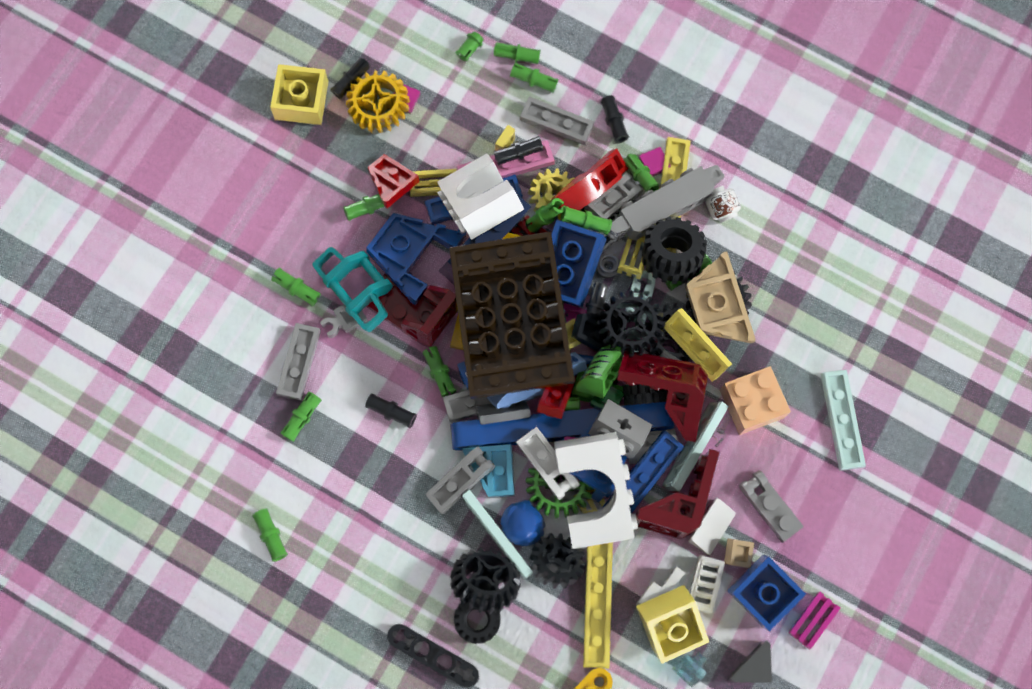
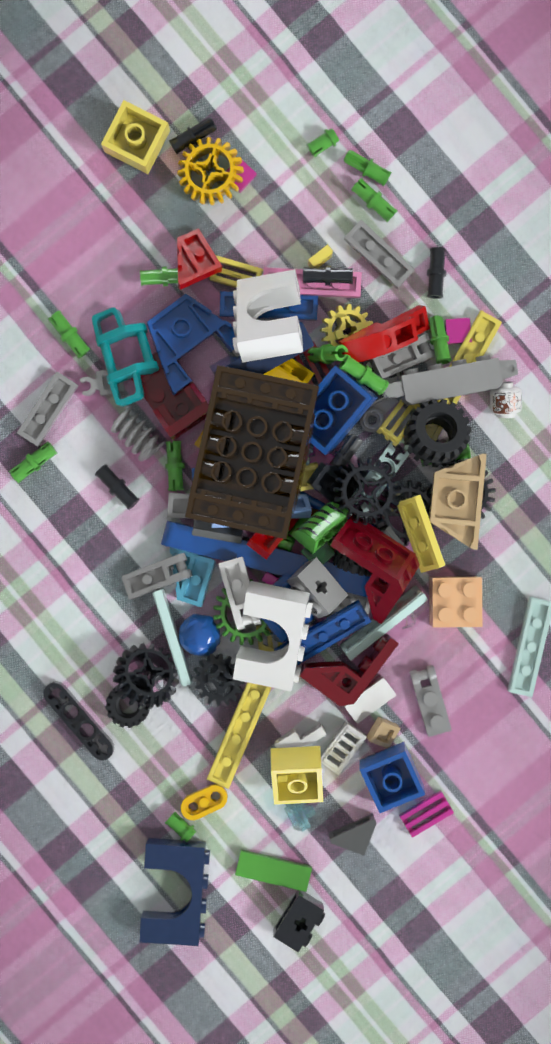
camera: 20 degrees right, 15 degrees up
none -> light grey piece [111,407,165,461]

